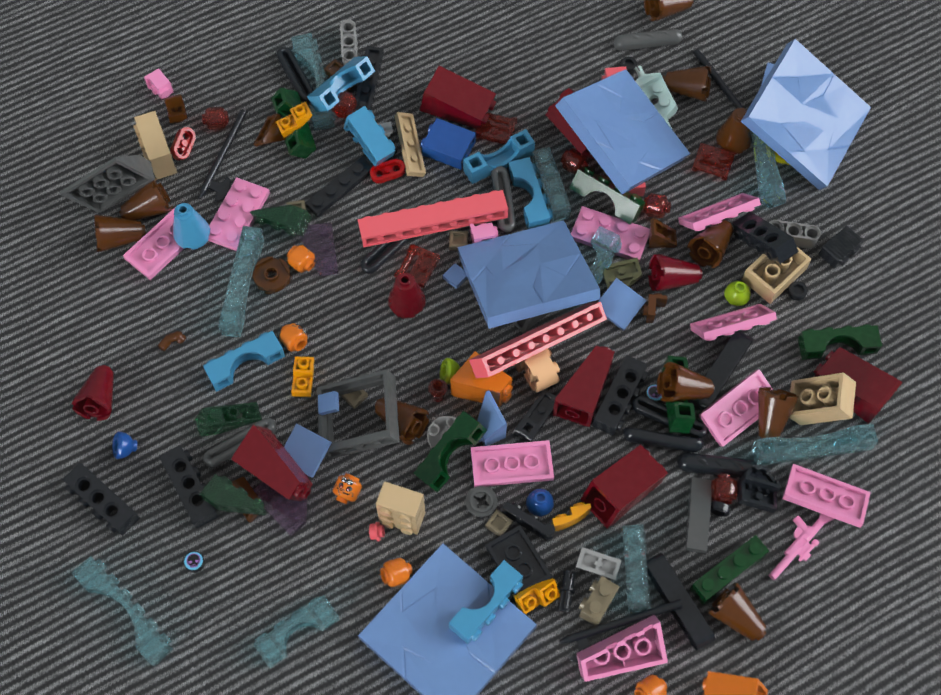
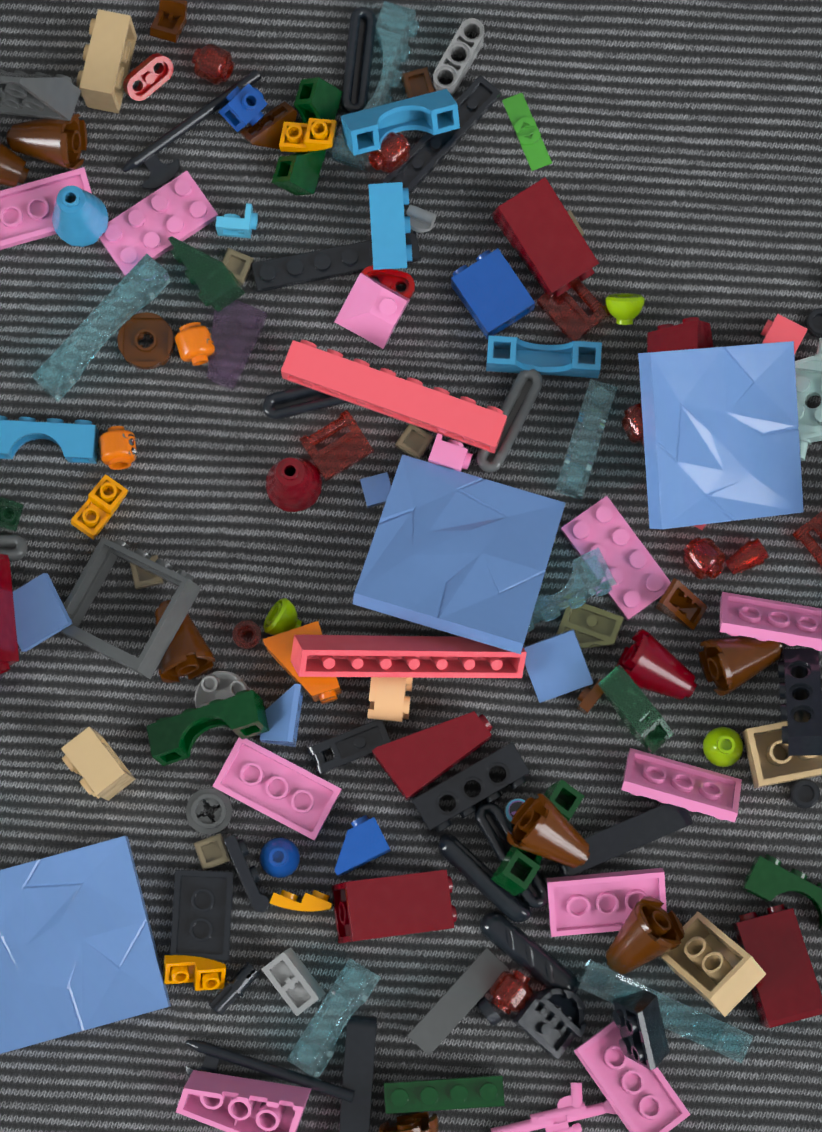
camera: 35 degrees right, 15 degrees up
medium blue tile [318,391,339,415] -> none
orange head [333,473,362,504] -> none
coral plate [369,521,385,542] -> none
orange head [380,558,412,587] -> none
tan plate [394,112,426,177] -> none
dark azure arch [449,560,523,644] -> none
dark azure arch [508,157,552,229] -> none
arch [569,166,646,224] -> none
dark tan brick [579,576,620,626] -> none
none -> medium azure bracket [215,203,258,238]
none -> blue brick [219,83,268,132]
none -> bright pink slope [334,273,410,349]
none -> blue slope [335,815,391,877]
none -> bright green piece [502,93,552,171]
none -> clear green slope [598,665,674,753]
none -> lime brick [605,293,645,325]
none -> black slope [613,989,670,1070]
none -> clear red cone [725,538,769,575]

